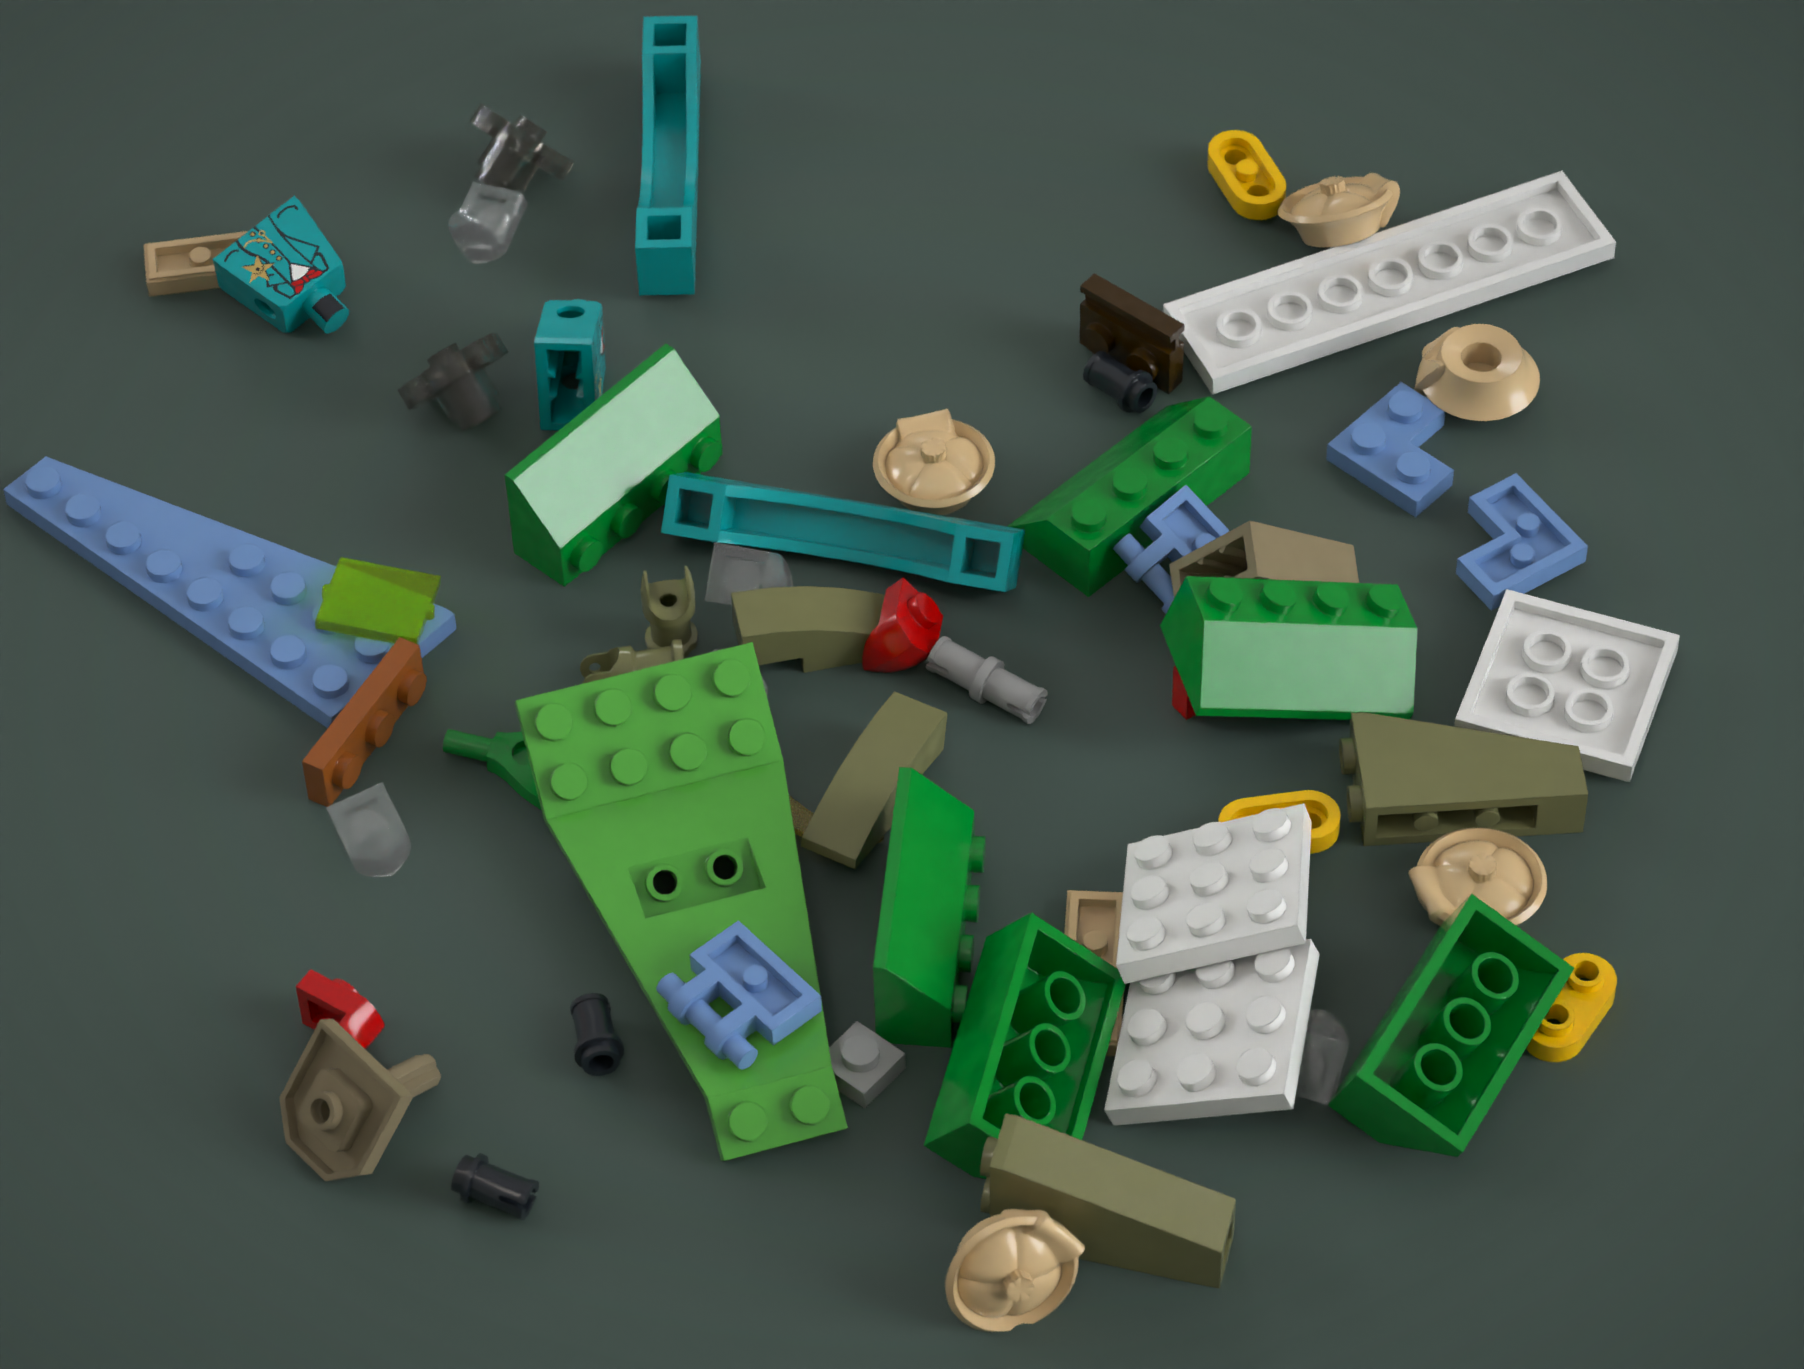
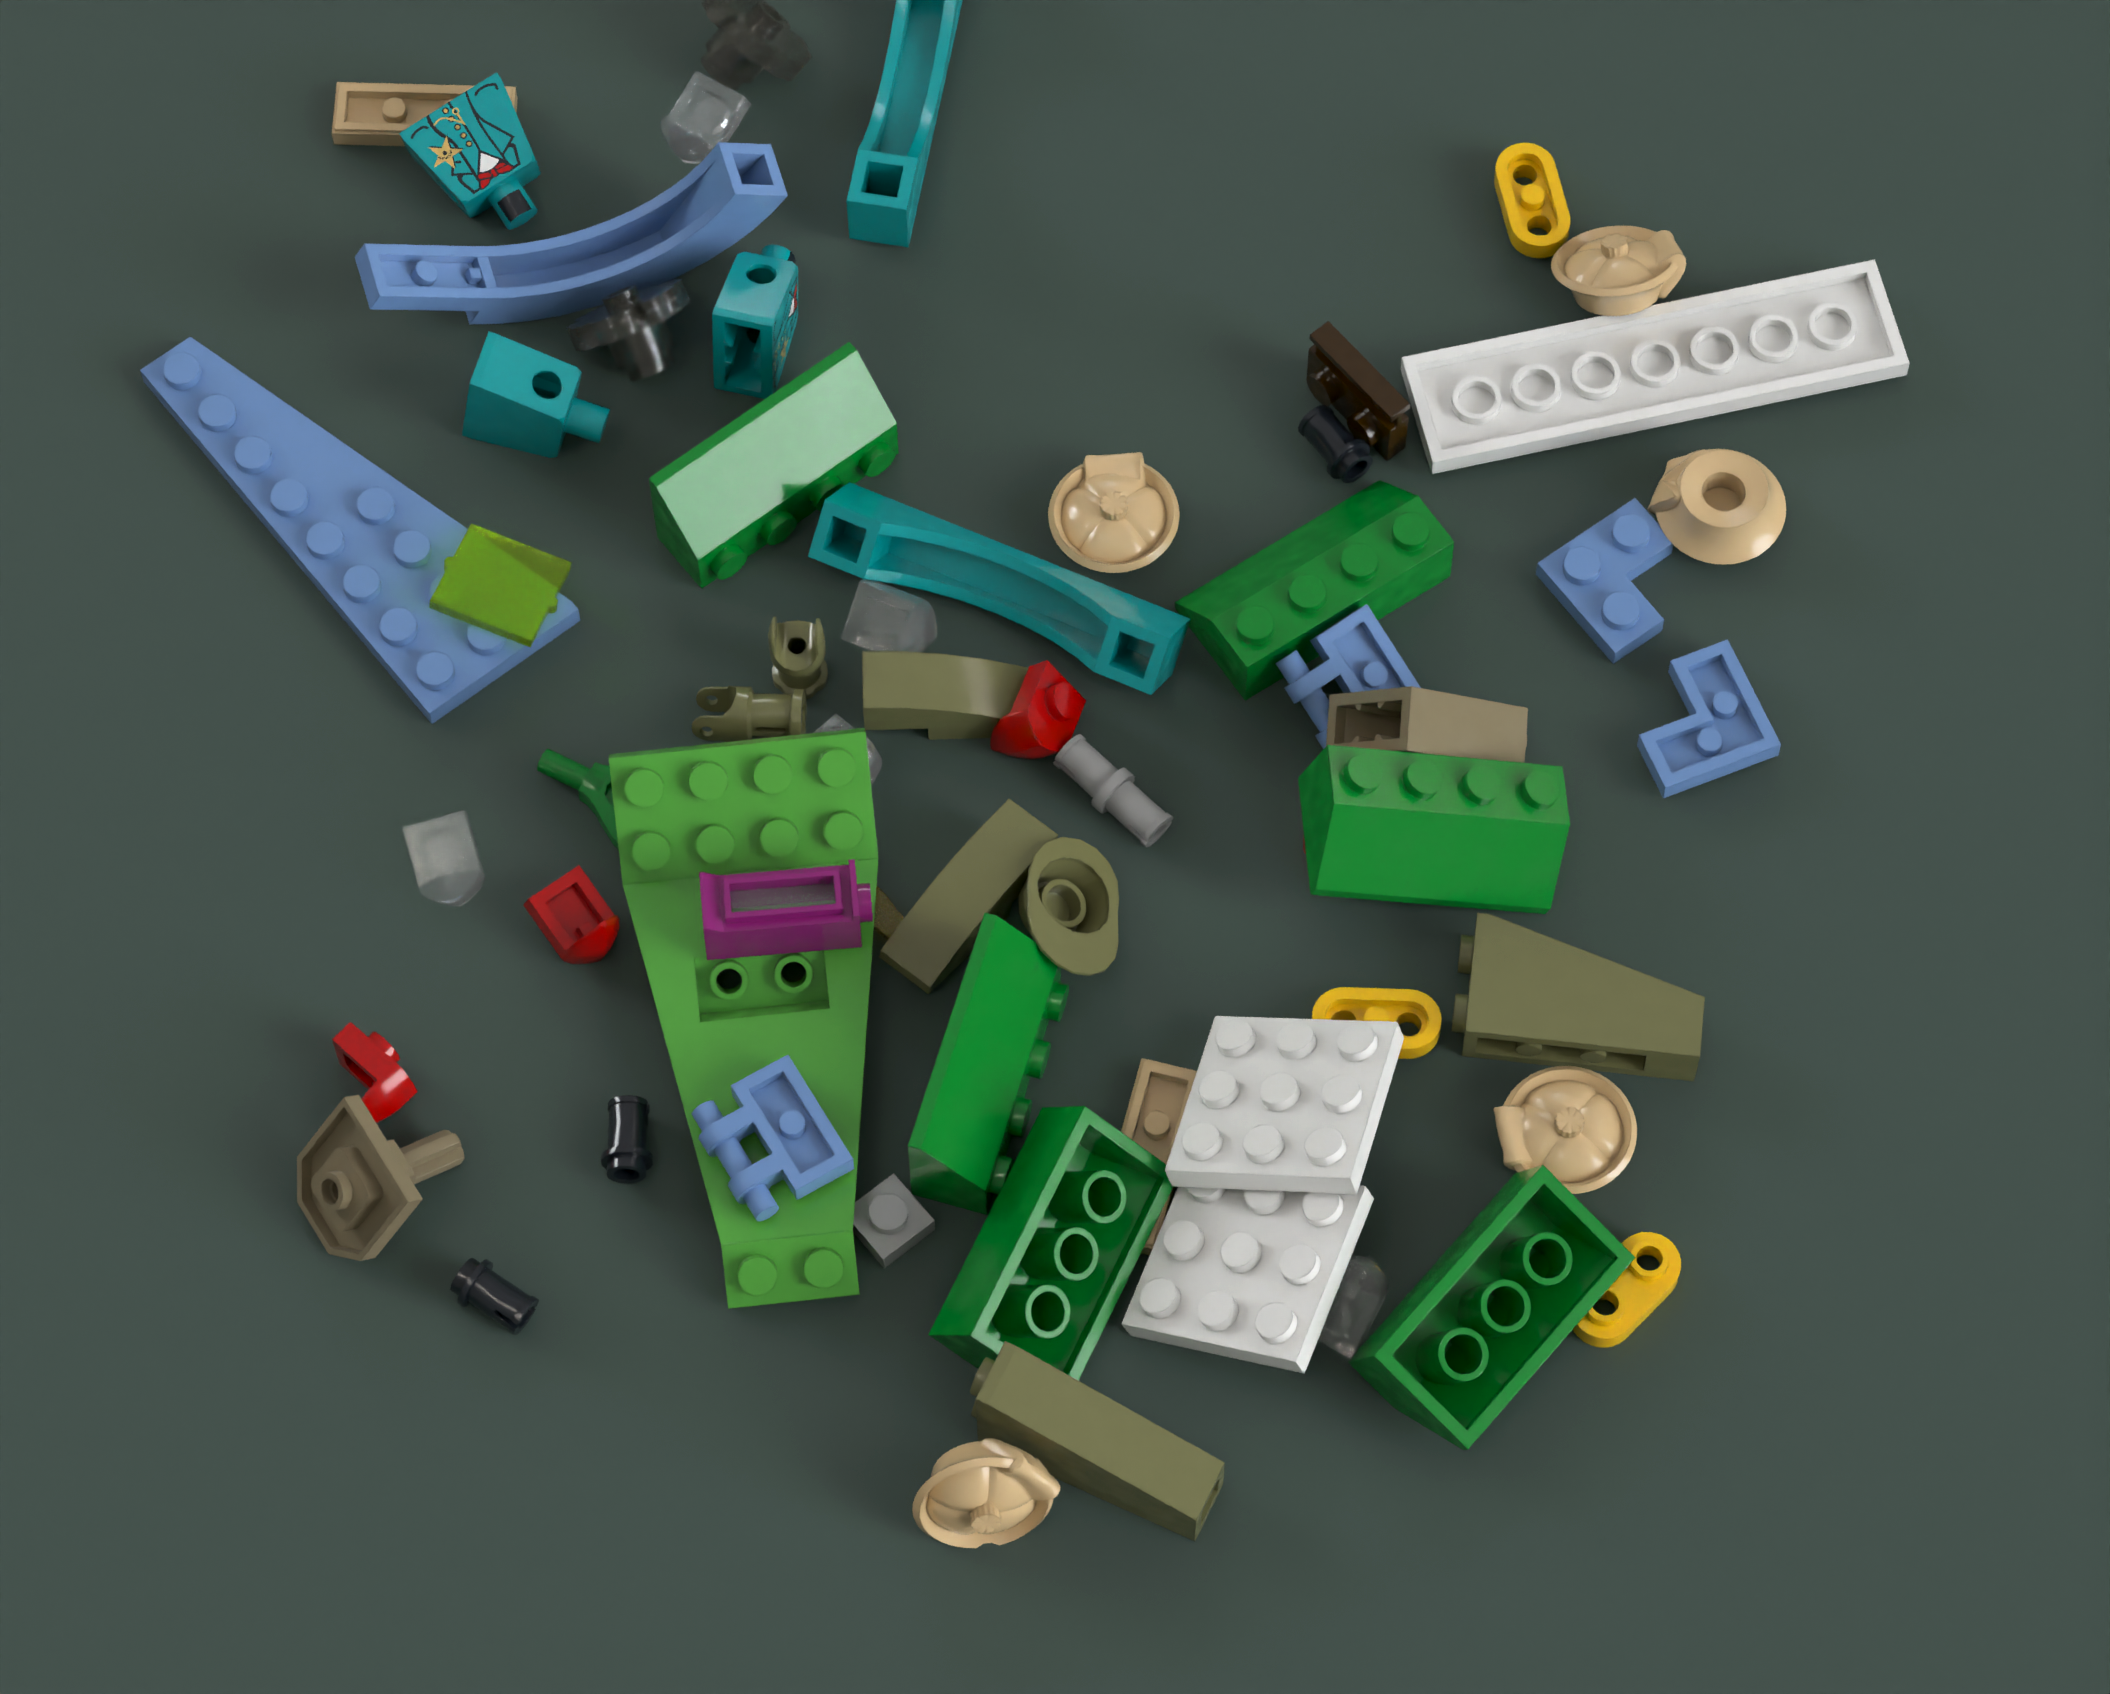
camera: 10 degrees right, 15 degrees up
dark orange plate [302,637,427,808] -> none
white plate [1454,589,1680,782] -> none
none -> medium blue arch [355,142,788,325]
none -> teal torso [462,331,611,458]
none -> red plate [523,865,620,964]
none -> magenta window [699,859,873,960]
none -> olive piece [1018,837,1119,976]

